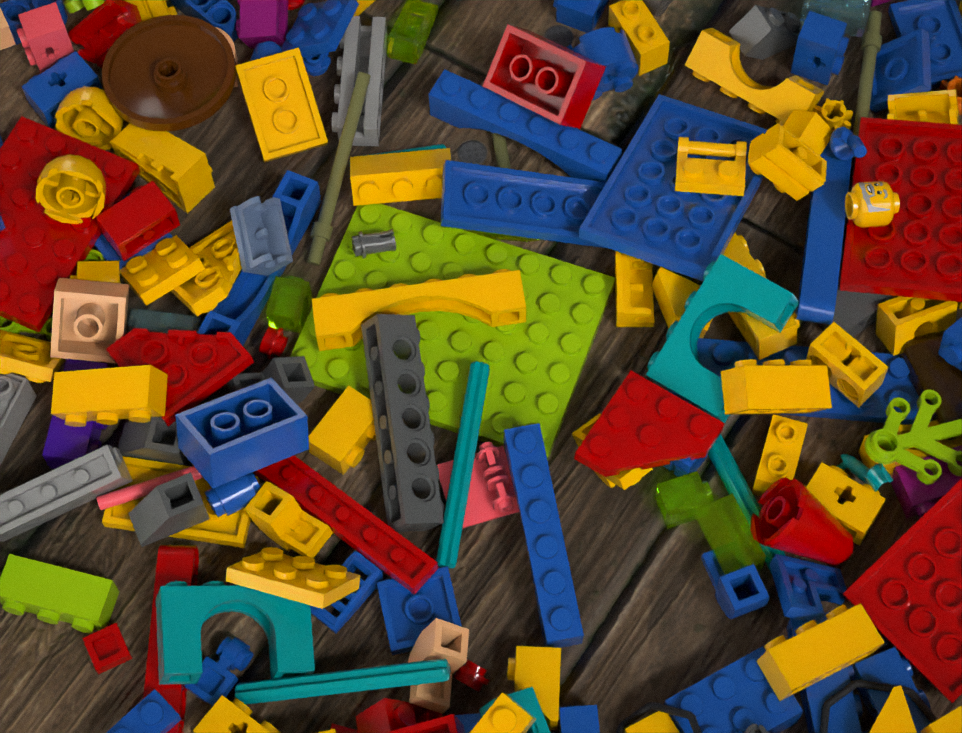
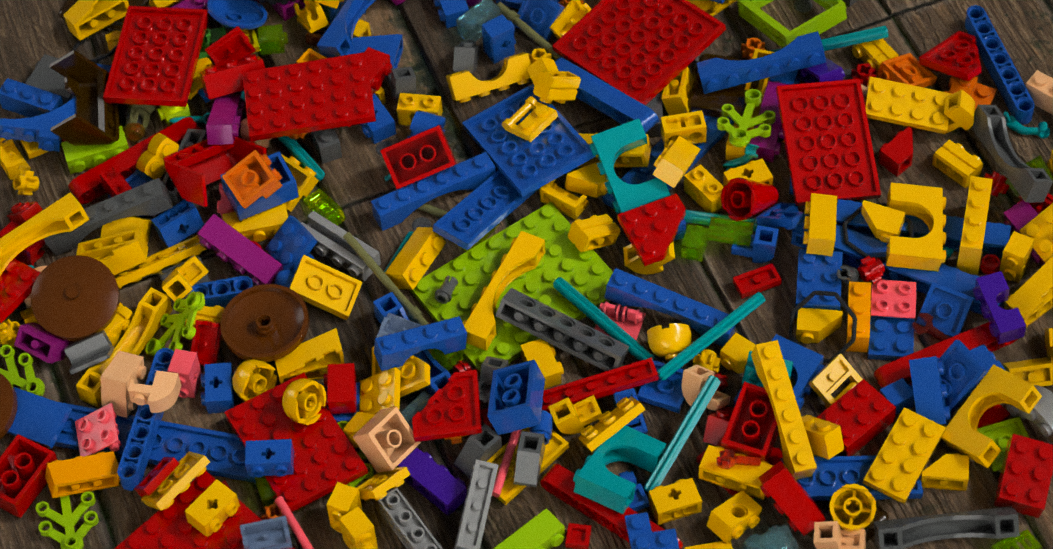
camera: 55 degrees left, 10 degrees down
yellow brick [51,365,168,427] -> none
blue plate [830,127,867,161] -> none
yellow head [845,181,900,228] -> none
none -> blue arch [374,316,467,371]
none -> yellow brick [568,214,620,252]
none -> yellow cylinder [647,323,691,362]
none -> teal axle [657,292,766,380]
none -> yellow gear [693,349,721,373]
none -> red plate [733,263,782,299]

